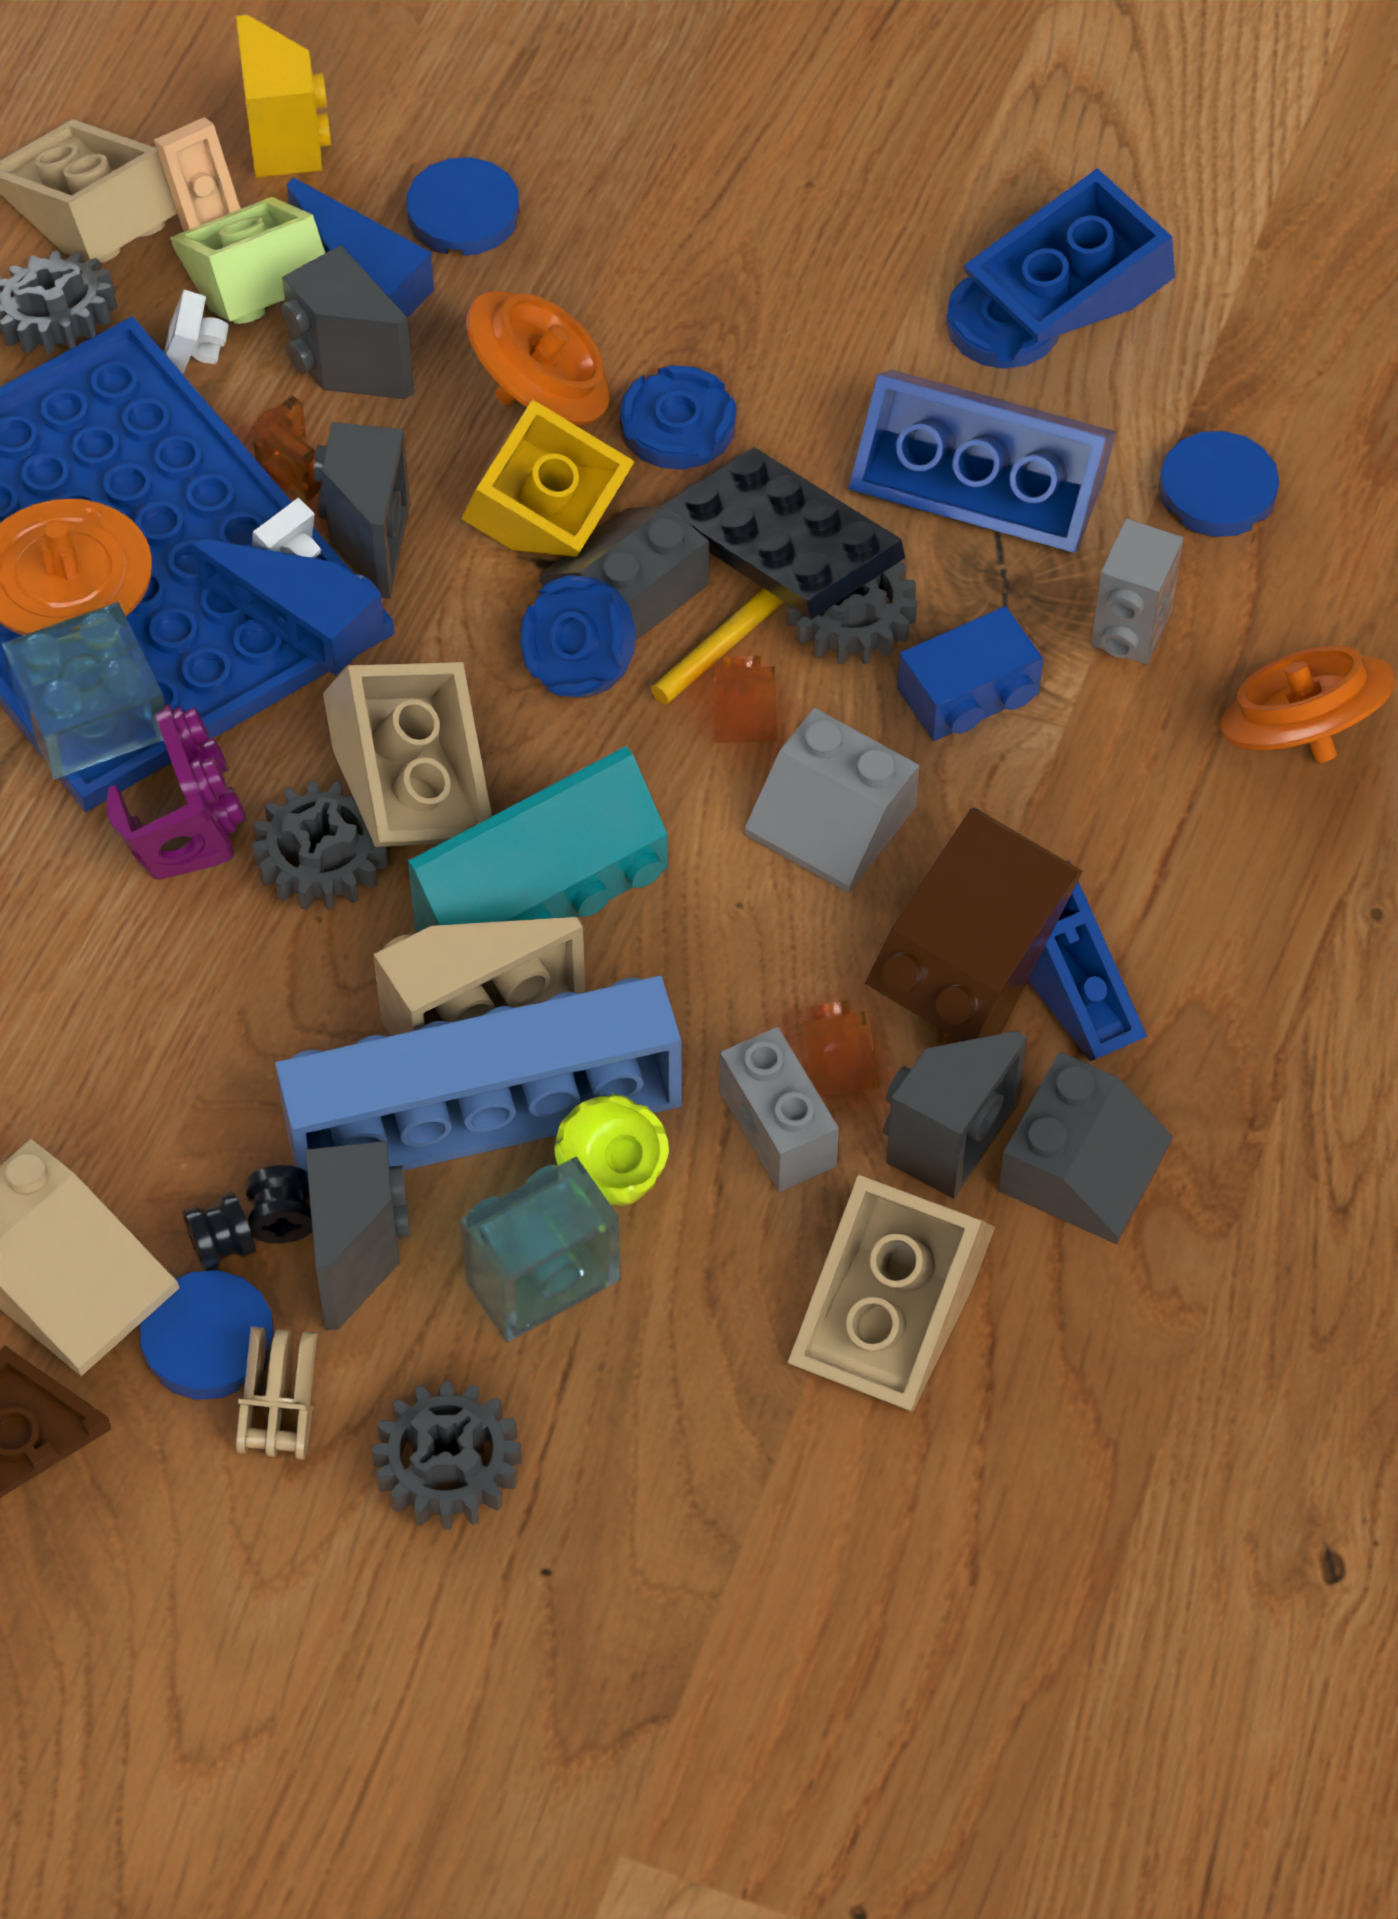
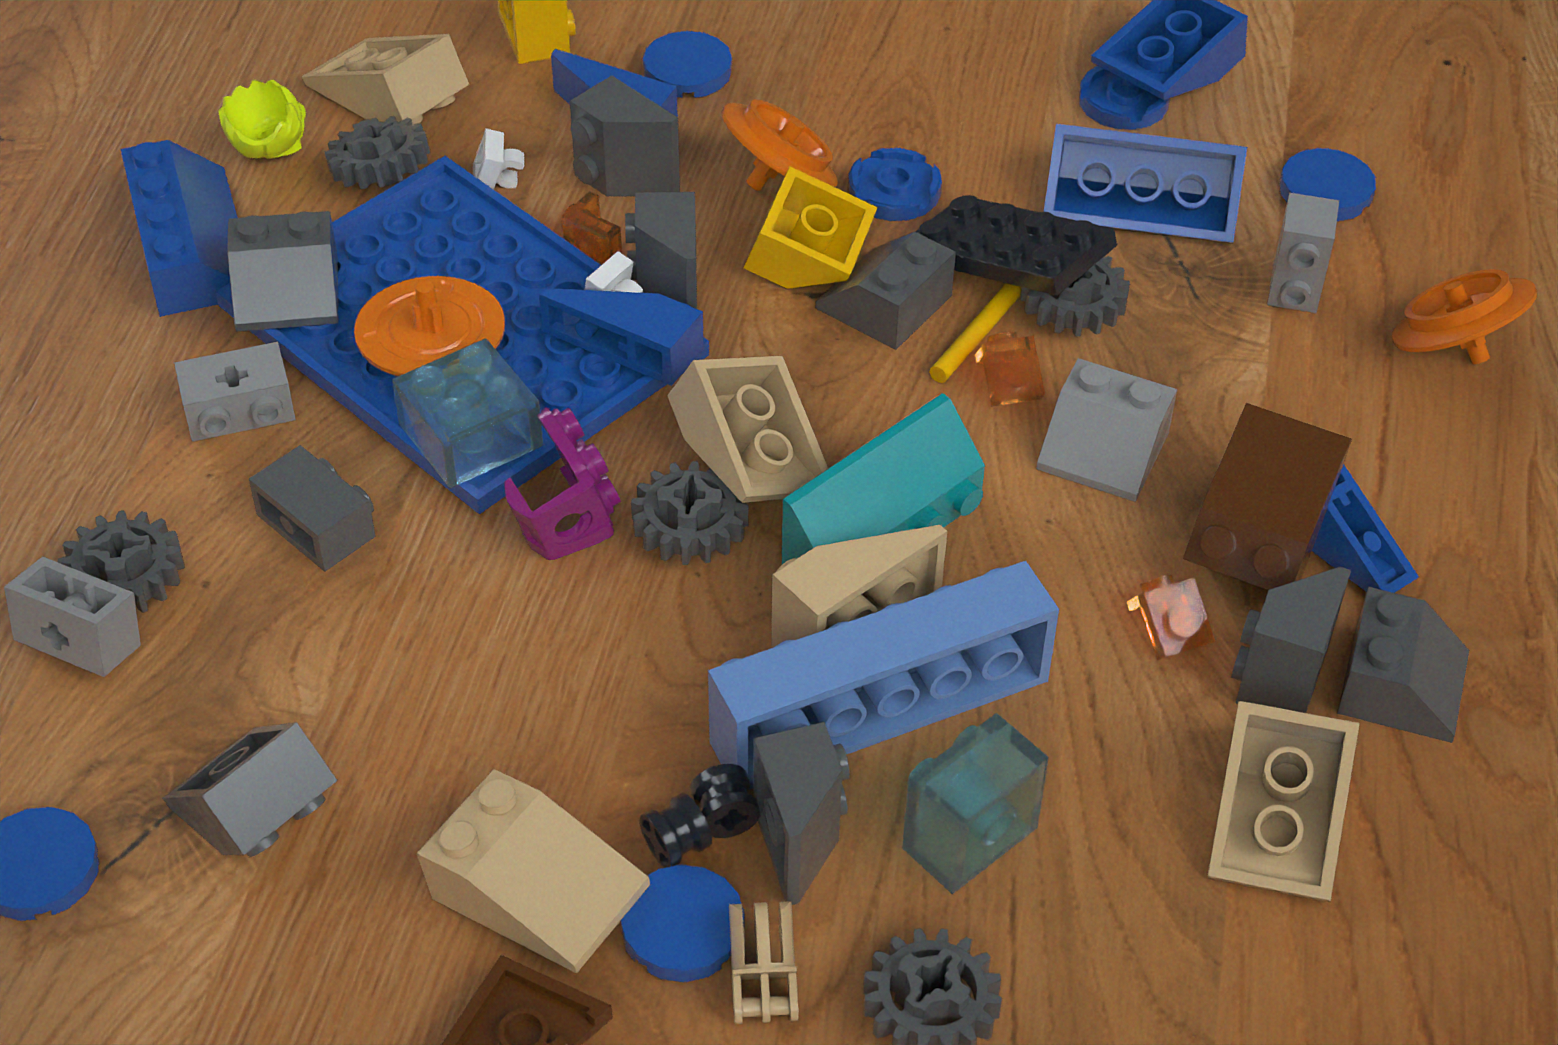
camera: 10 degrees left, 10 degrees down
light nougat plate [154,117,240,232] -> none
yellowish green slope [170,197,325,324] -> none
blue tile [520,575,636,698] -> none
neon yellow hair [554,1093,670,1206] -> none
light grey brick [719,1027,839,1192] -> none
blue brick [897,606,1043,741] -> none

